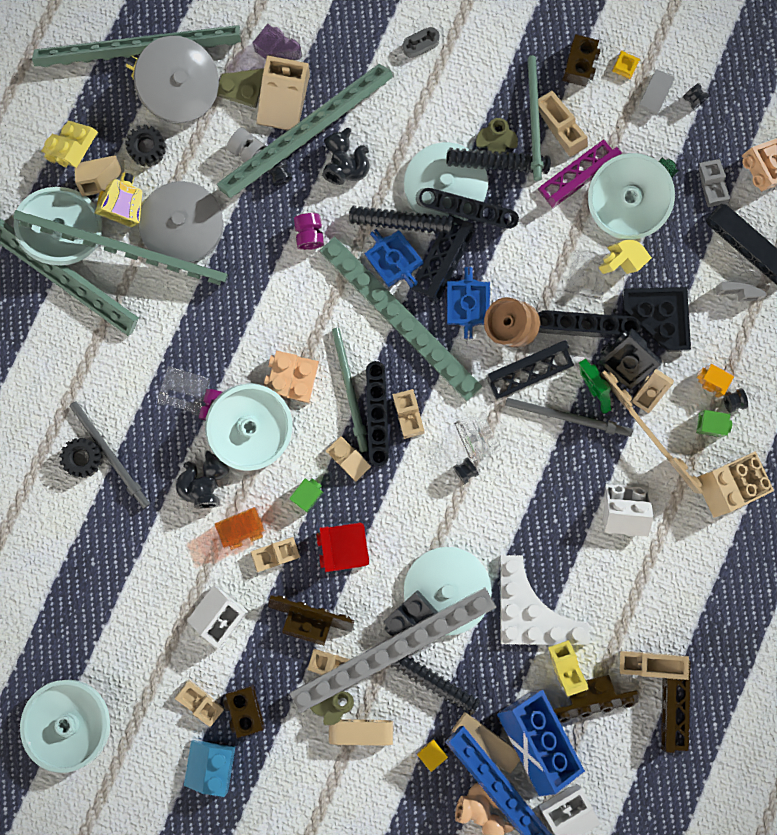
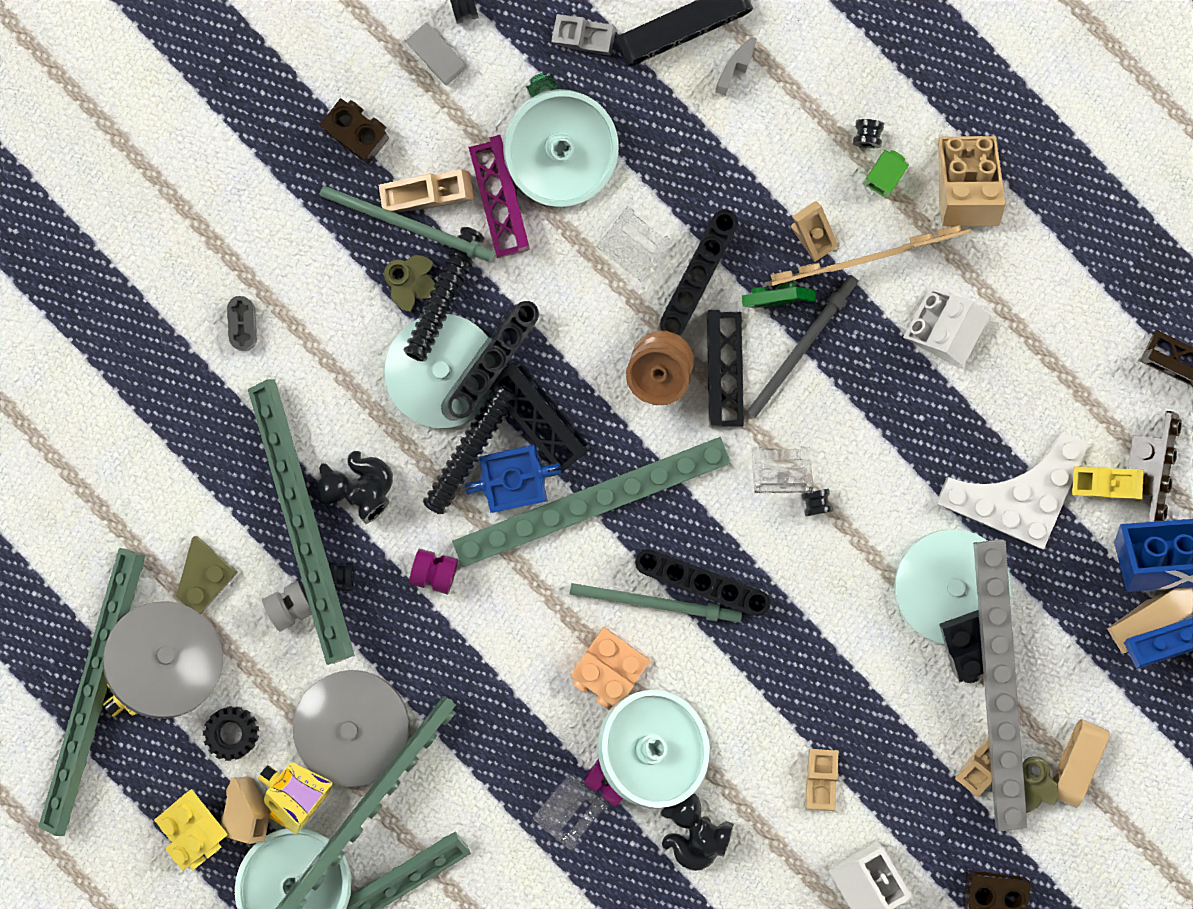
camera: 65 degrees left, 5 degrees up
clear orange brick [214,507,267,551] -> none
clear purple slope [252,23,302,60] -> none
tan slope [256,55,310,130] -> none
dark brown bracket [268,595,355,646] -> none
bright green brick [289,478,324,513] -> none
red bracket [316,523,369,572] -> none
tan slope [326,436,371,482] -> none
black piece [390,655,480,716] -> none
tan slope [392,389,425,439] -> none
yellow tile [417,739,448,772] -> none
blue plate [447,267,490,339] -> none
light yellow brick [598,240,651,274] -> none
black plate [599,328,662,390] -> none
yellow tile [612,51,640,80] -> none
tan slope [620,650,689,680] -> none
black plate [622,287,691,352] -> none
light orange brick [696,364,734,398] -> none

